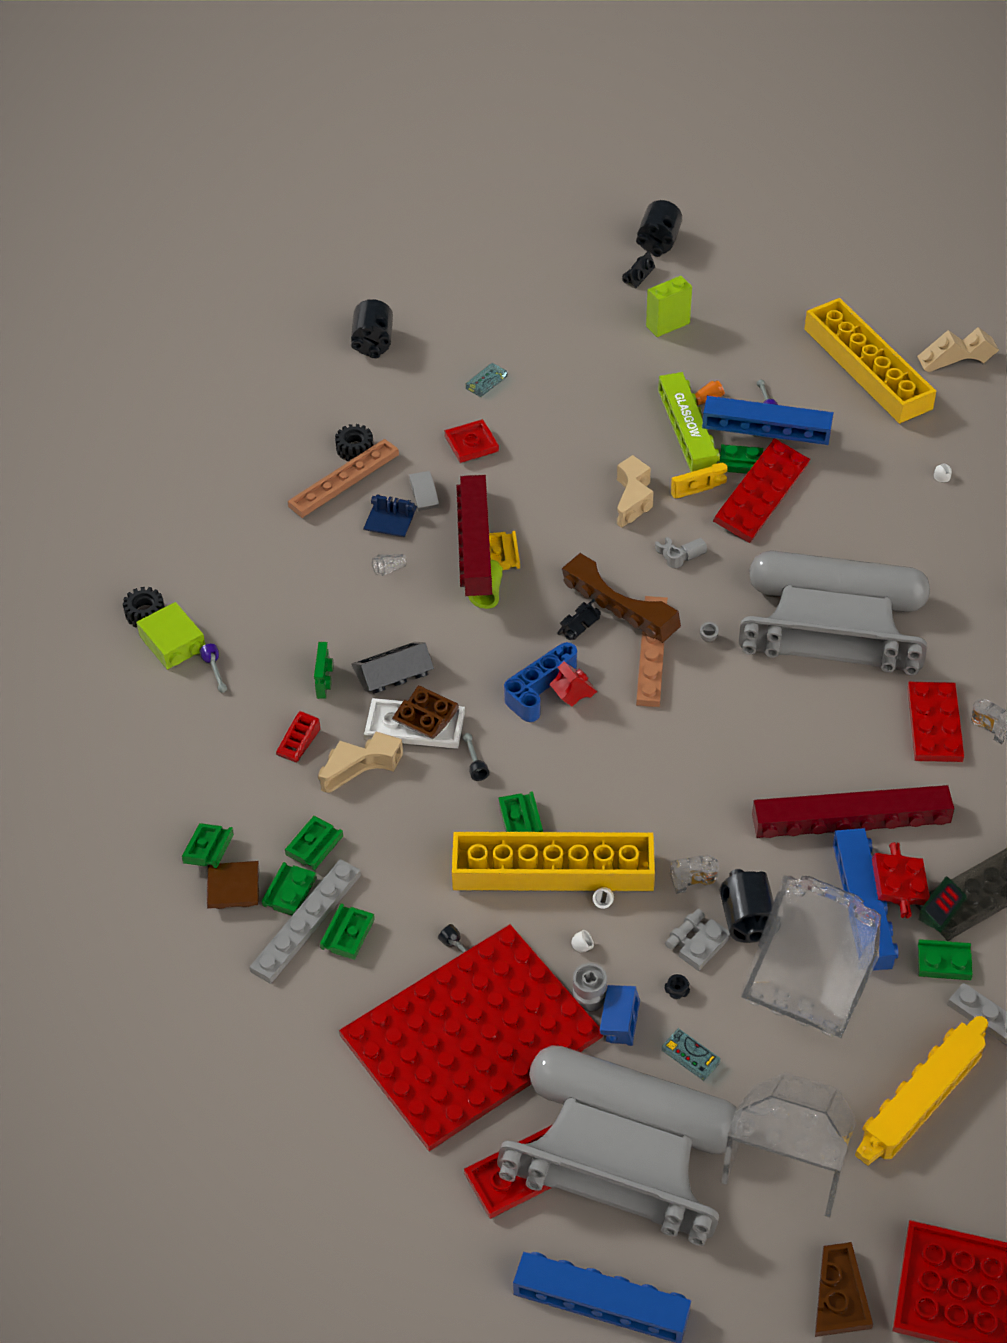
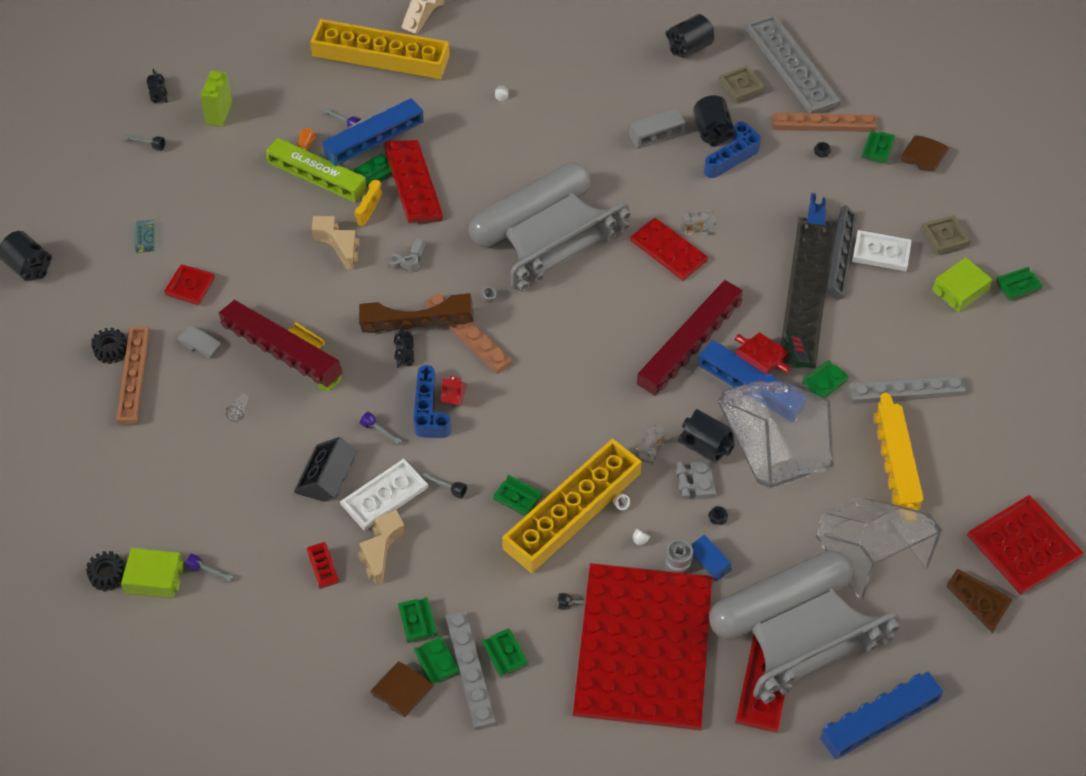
camera: 50 degrees left, 5 degrees up
green plate [182,823,234,868] -> none
green plate [314,642,334,699] -> none
dark blue hinge [363,494,417,537] -> none
reddish brown slope [392,685,459,739] -> none
black cylinder [636,200,682,257] -> none
clear light blue tile [662,1028,721,1081] -> none
none -> black hinge [124,134,165,151]
none -> hinge [360,411,402,445]

